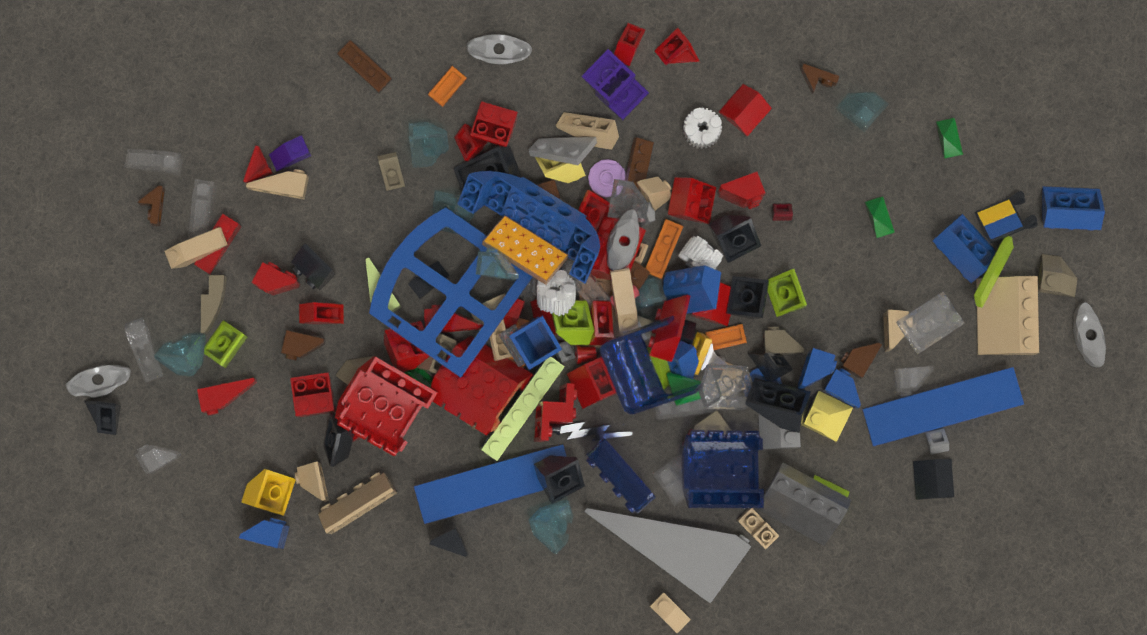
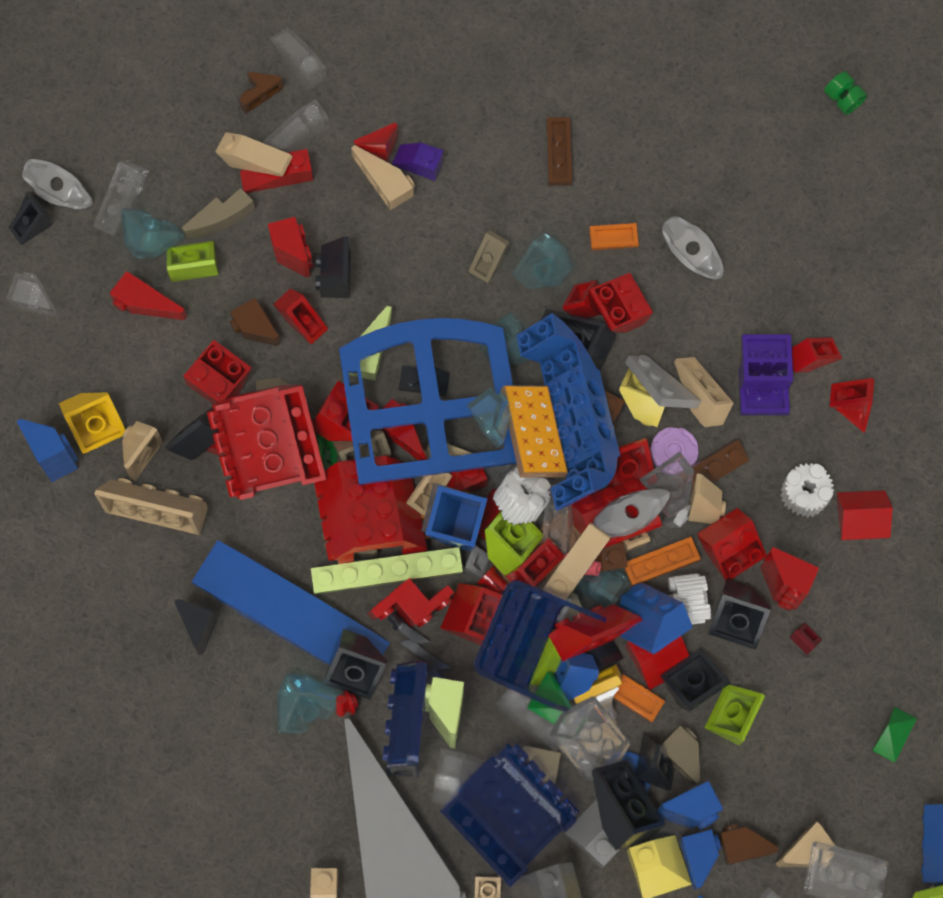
camera: 45 degrees right, 10 degrees down
none -> red plate [336,691,358,717]
none -> yellowish green slope [425,677,464,748]

